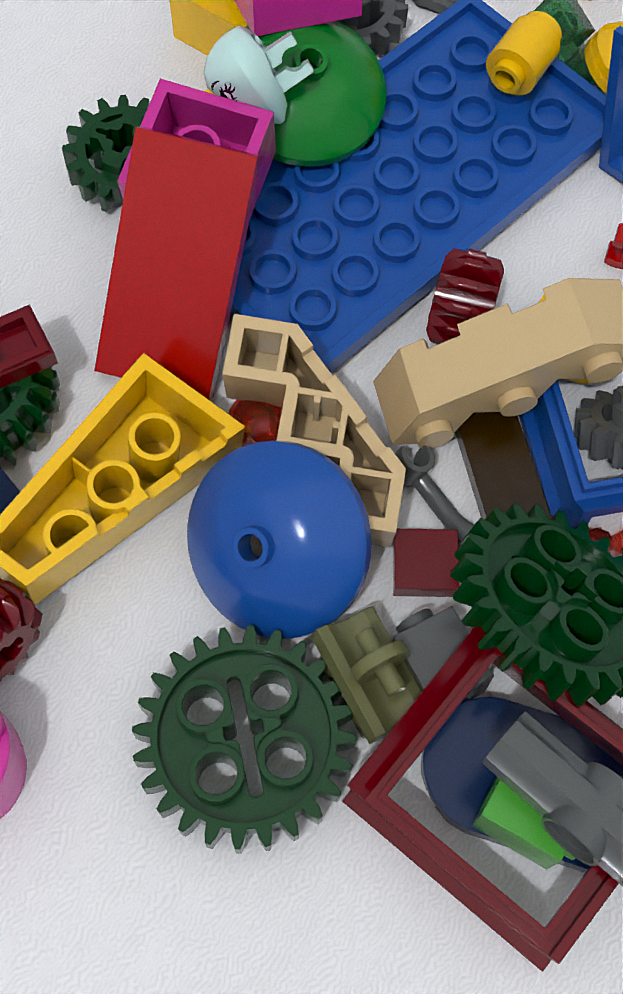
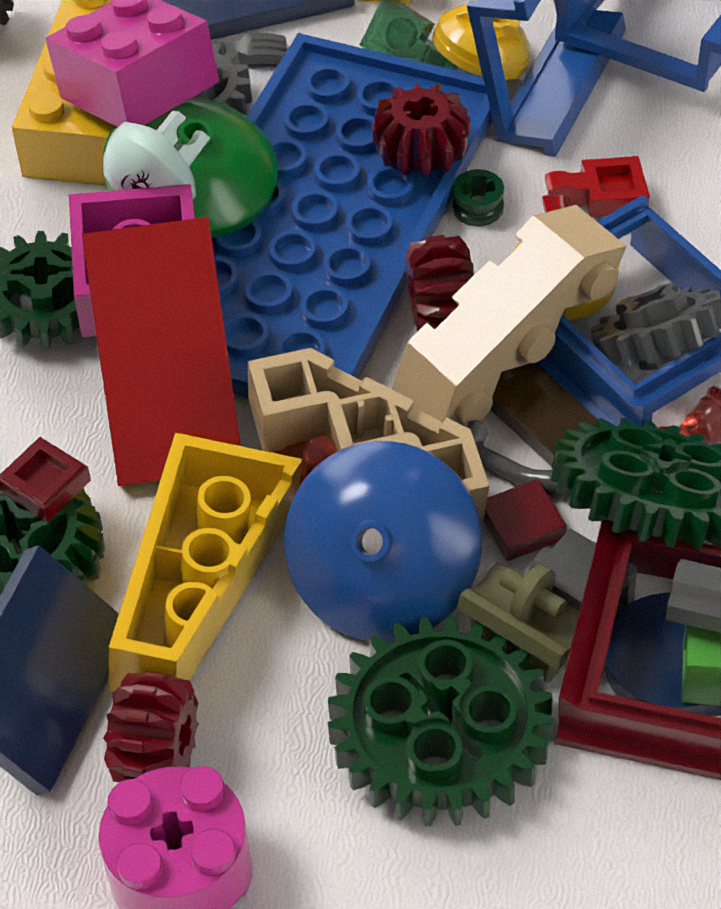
camera: 20 degrees left, 15 degrees down
yellow brick [486,11,562,95] -> none
none -> dark red gear [372,82,471,179]
none -> dark green bush [452,169,504,227]

